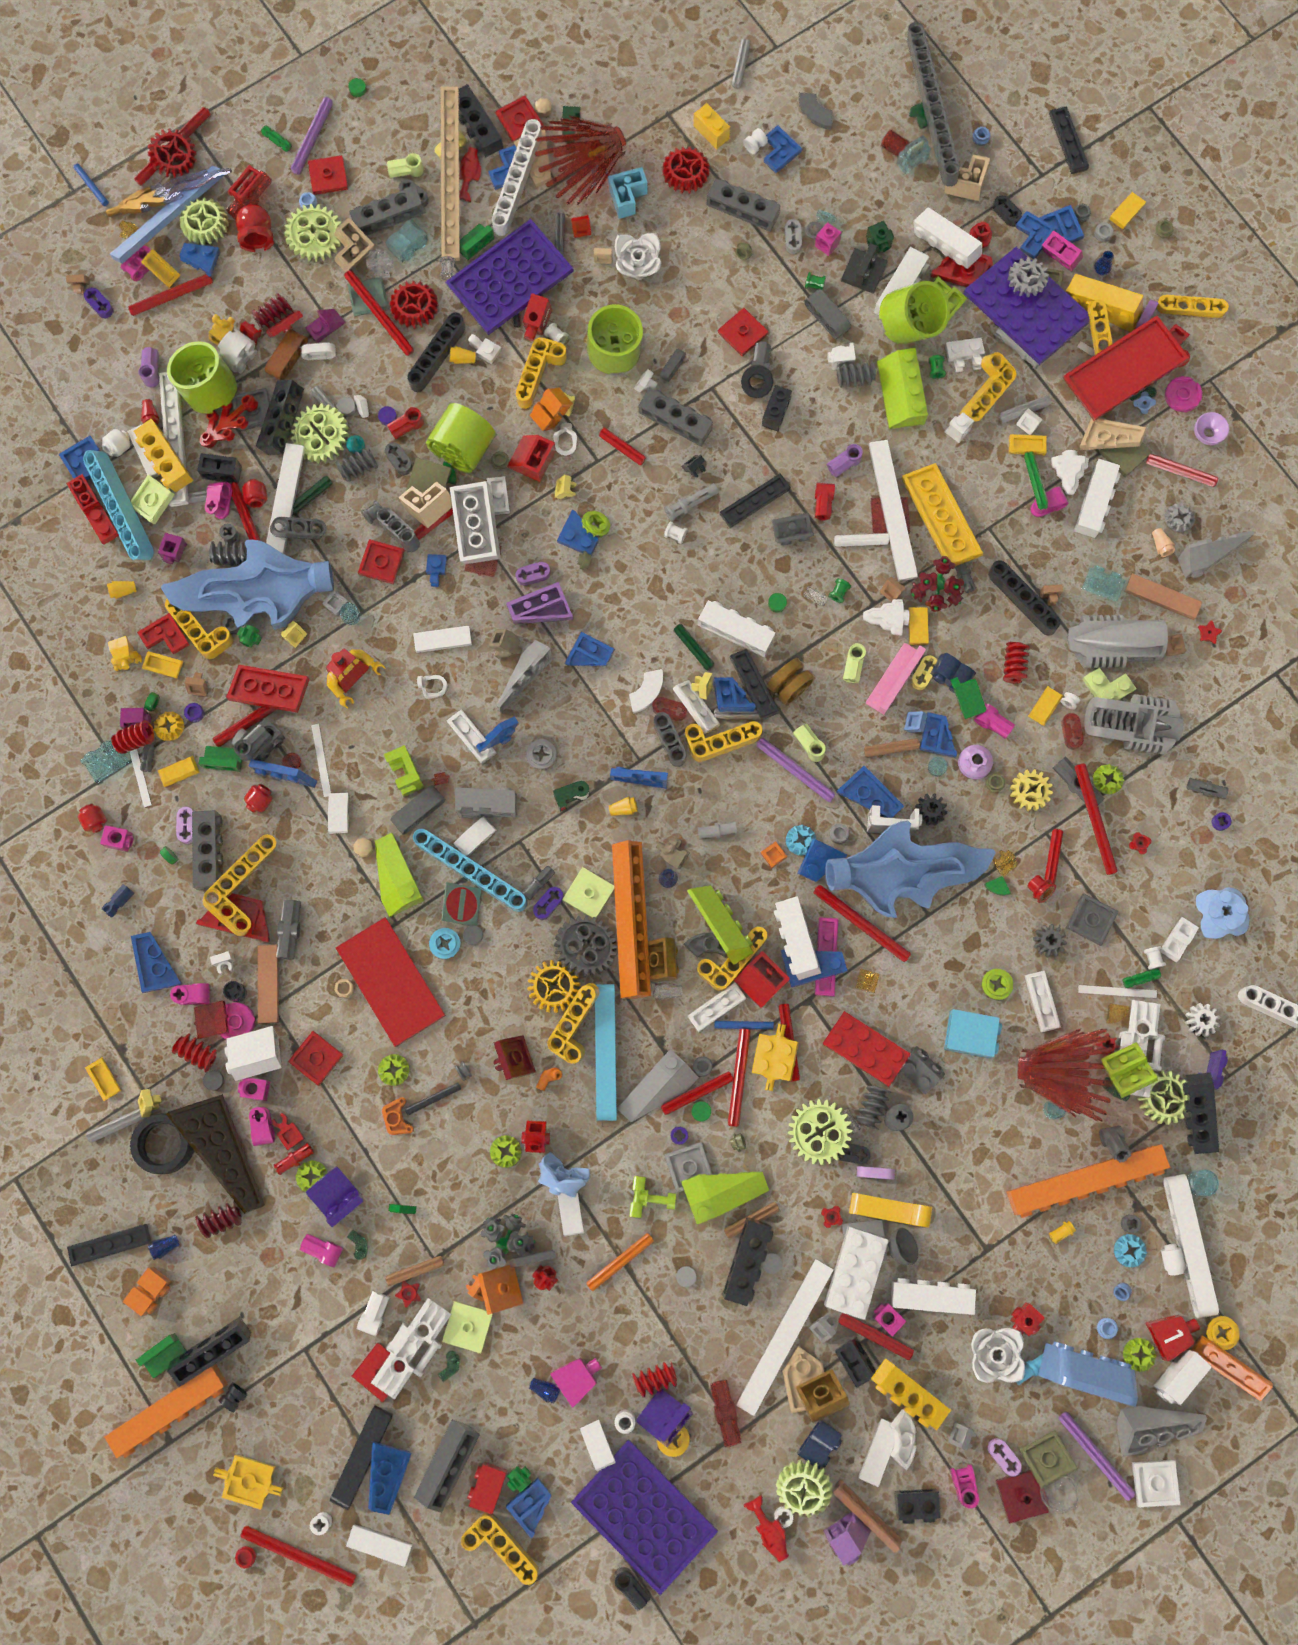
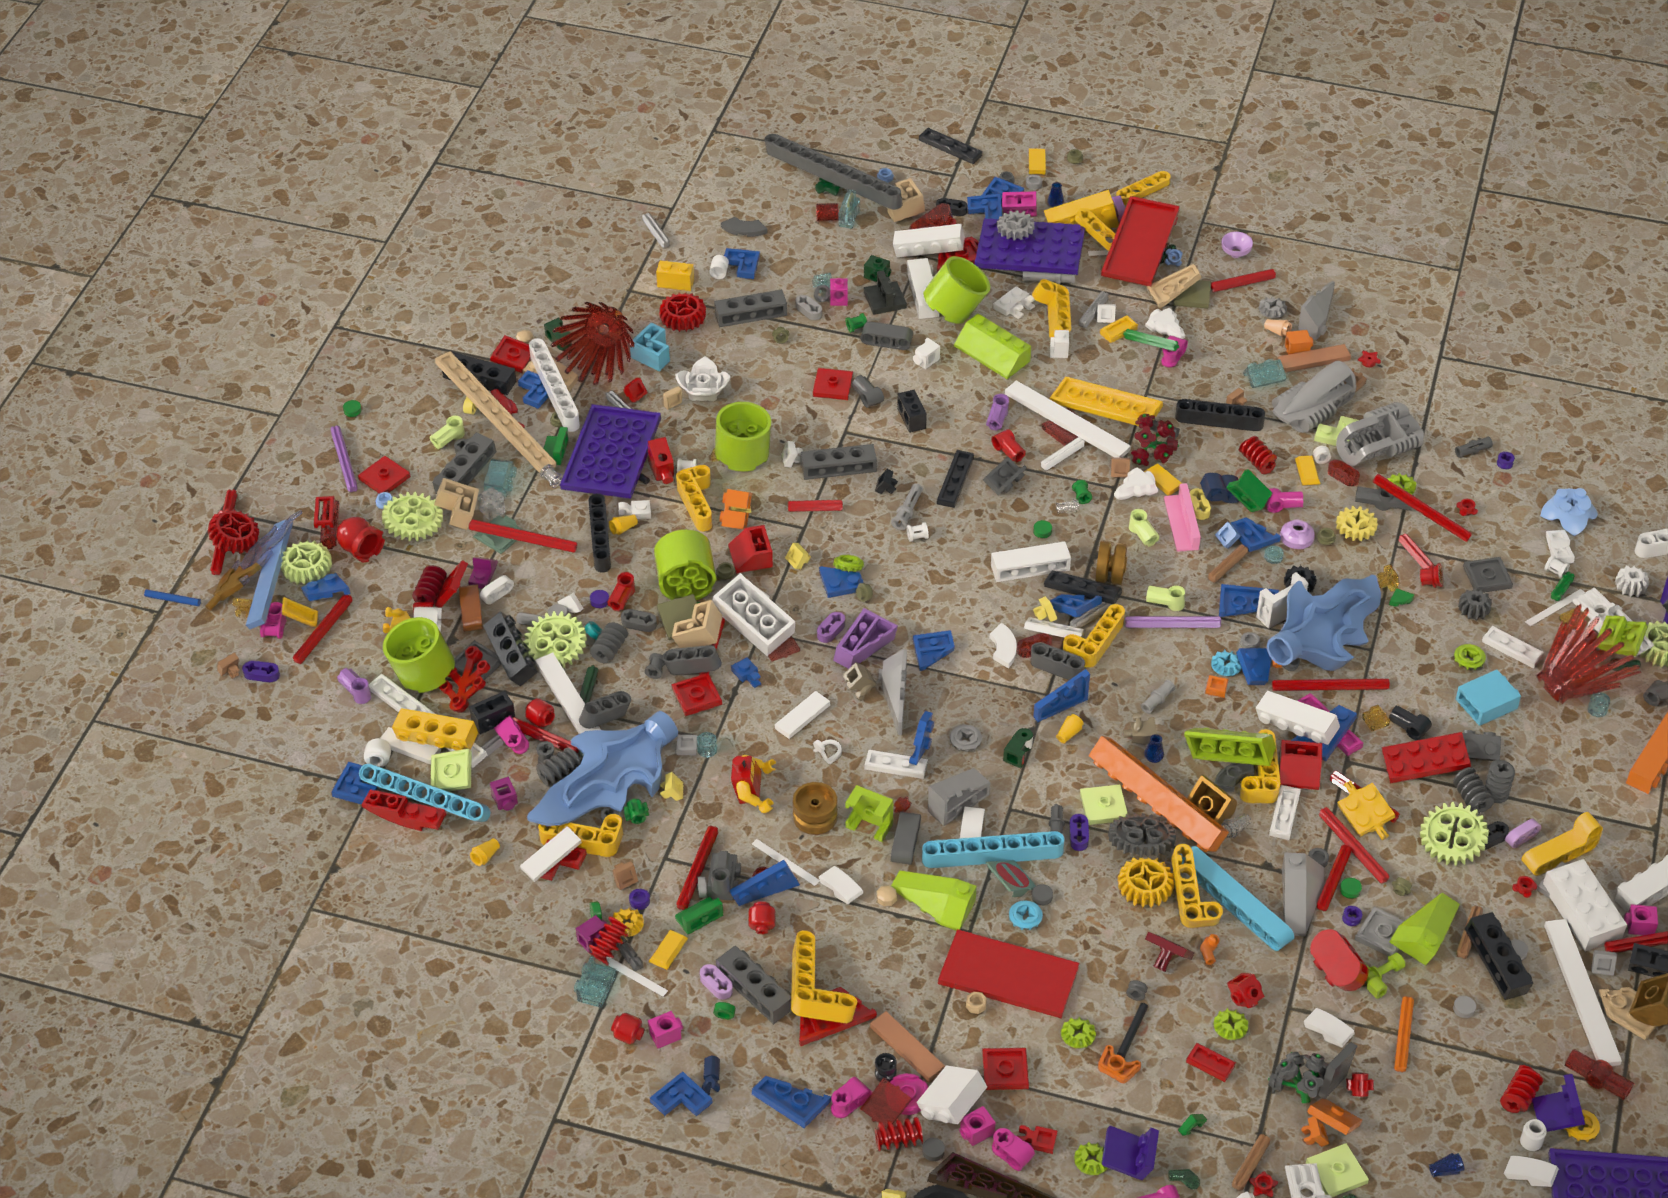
camera: 40 degrees left, 30 degrees down
yellow piece [108,636,142,671] -> none
red cone [141,399,160,425] -> none
yellow tile [142,651,183,679] -> none
white tile [210,951,235,974] -> none
red plate [226,664,310,713] -> none
green axle [261,125,292,152] -> none
red pin [273,1142,314,1175] -> none
dark grey piece [277,899,301,960] -> none
red gear [389,280,439,329] -> none
light blue brick [538,1152,590,1197] -> none
dark pink torso [550,1358,602,1408] -> none
white piece [553,423,577,456] -> none
dark grey beam [660,348,686,382] -> none
dark green axle [674,624,714,671] -> none
blue bar [714,1021,774,1030] -> none
black tyre [741,365,774,398] -> none
dark grey piece [837,362,876,388] -> none
dark grey piece [888,1228,918,1266] -> none
green bush [928,355,946,379] -> none
white brick [1074,459,1121,538] -> none
dark pink tile [1164,376,1202,412] -> none
none -> white tile [520,826,582,882]
none -> blue plate [650,1071,713,1116]
none -> pearl gold wheel [792,782,838,835]
none -> clear red beam [909,203,953,230]
none -> red plate [1186,1043,1236,1082]
none -> orange brick [1285,330,1313,355]
none -> brick [1310,929,1369,991]
none -> black piece [1388,705,1432,740]

